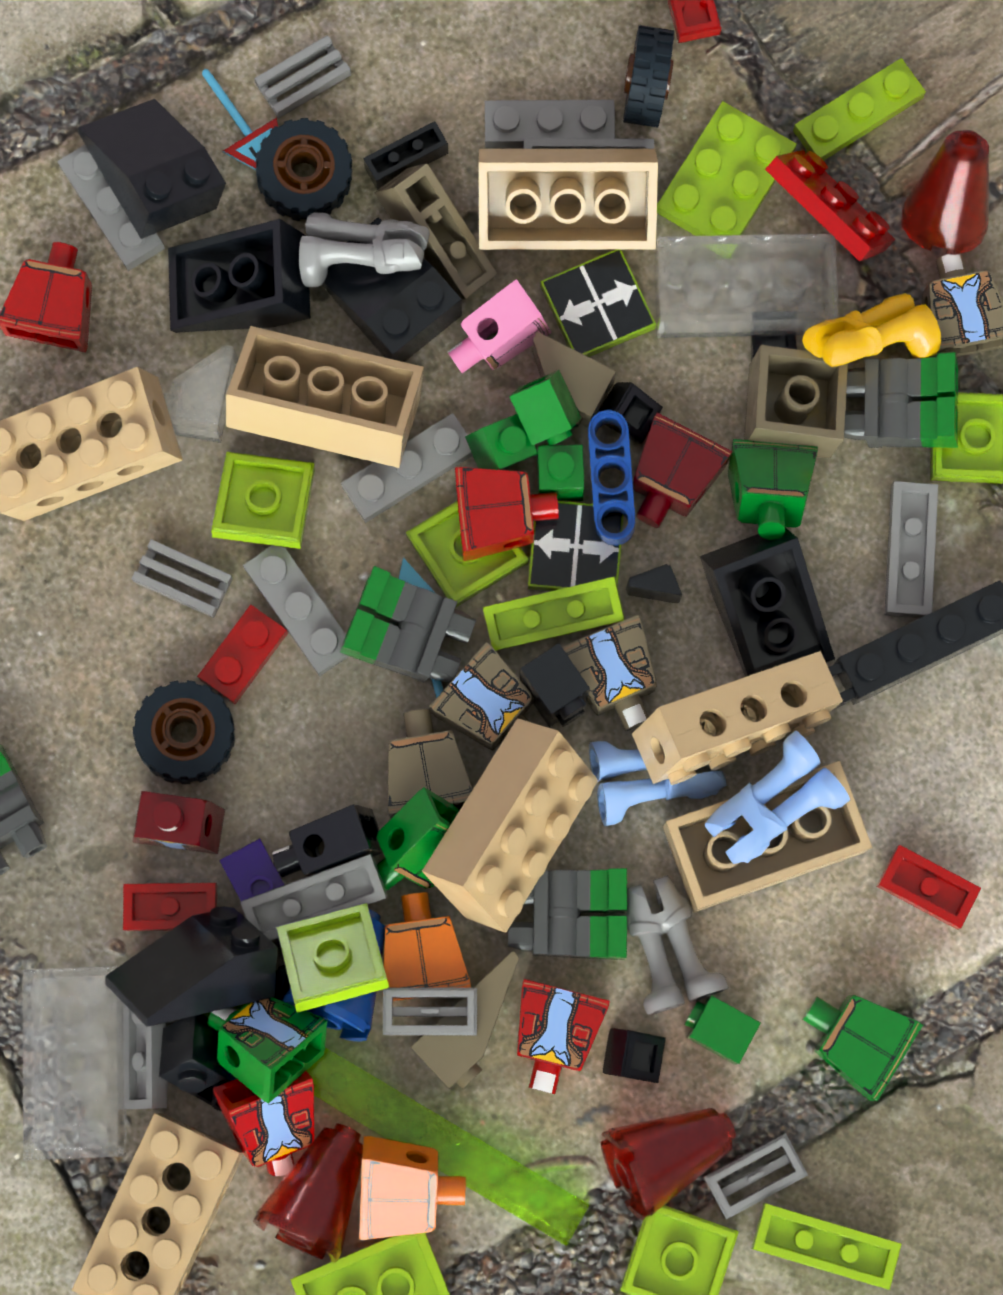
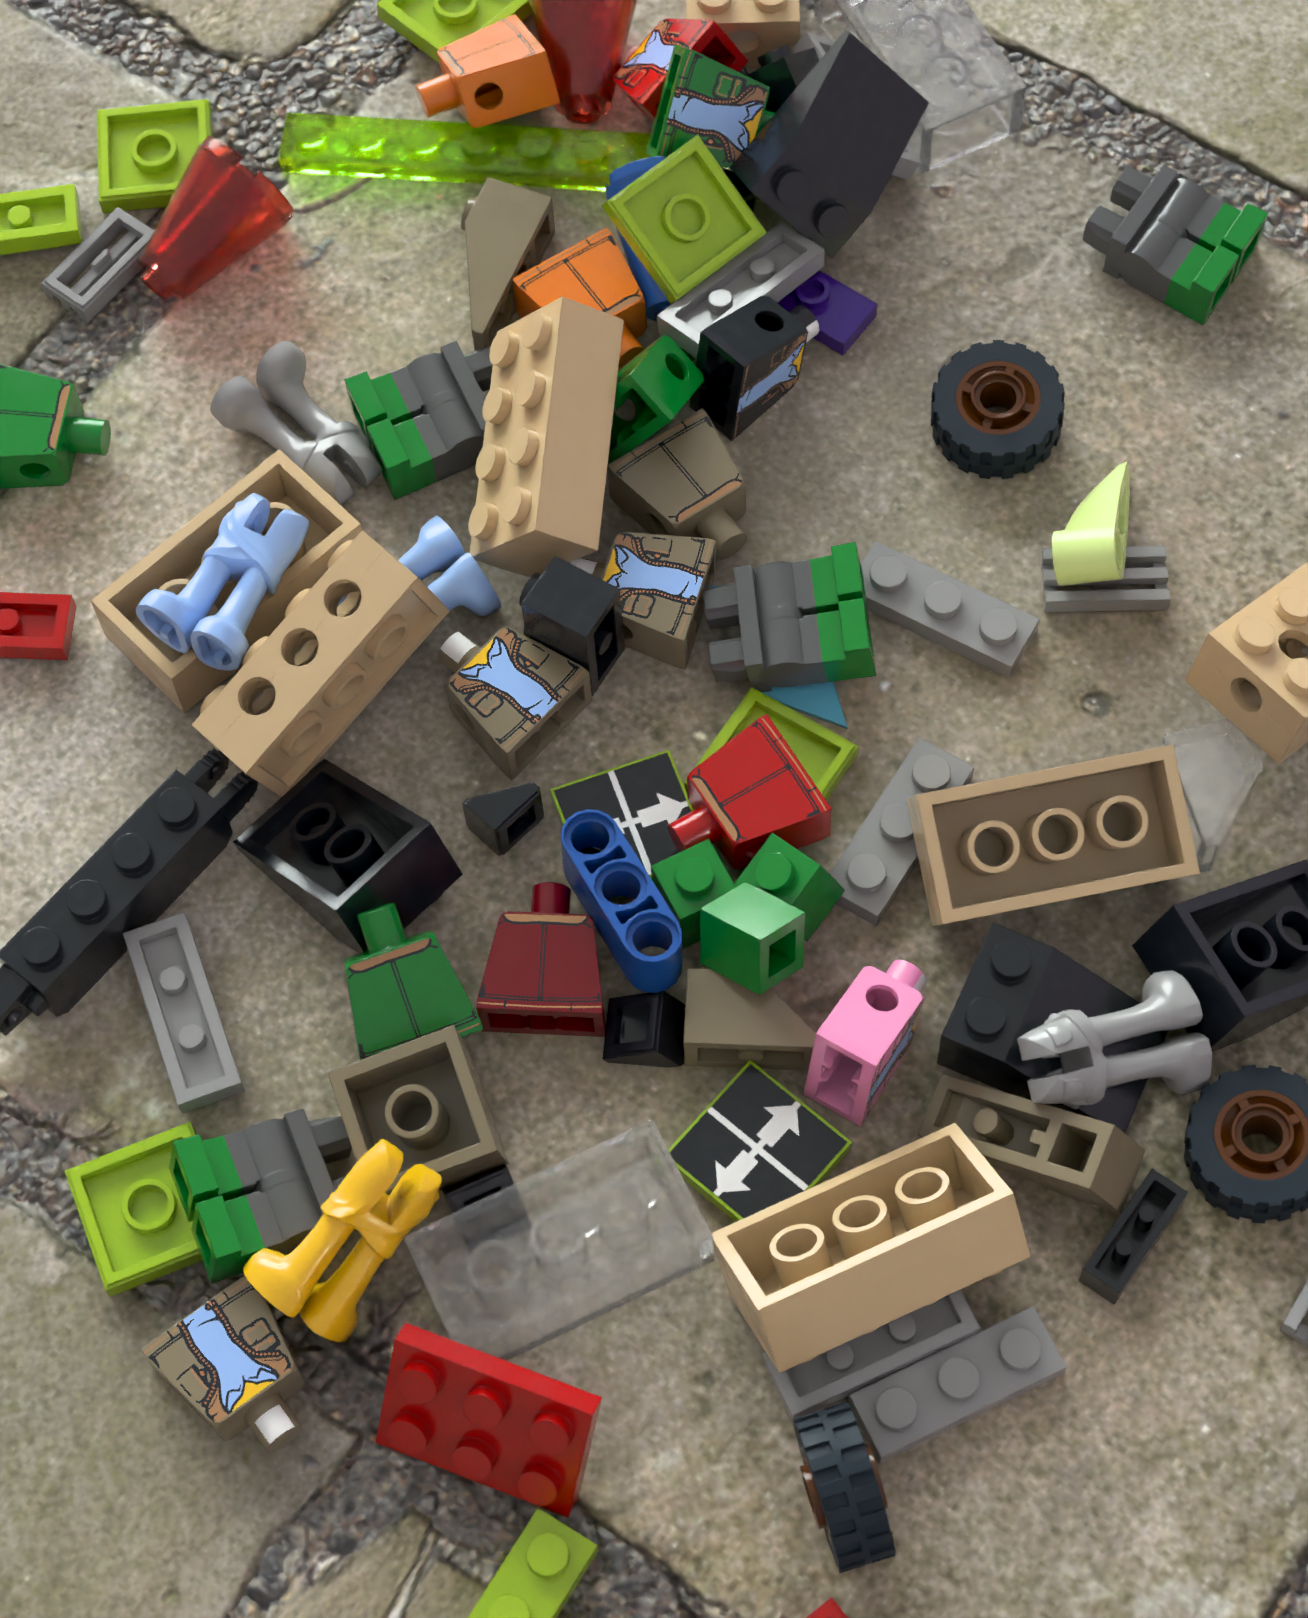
camera: 160 degrees right, 15 degrees down
red plate [123,883,217,931] -> none
dark red torso [132,791,225,854] -> none
red plate [197,604,288,704] -> none
lime tile [211,452,315,549] -> none
light grey tile [383,988,477,1035] -> none
lime plate [483,577,625,651] -> none
torso [517,979,610,1094] -> none
black slope [603,1028,666,1083] -> none
lime plate [657,101,797,255] -> none
green brick [684,996,761,1065] -> none
clear red cone [901,130,989,255] -> none
none -> yellowish green piece [1052,462,1130,586]

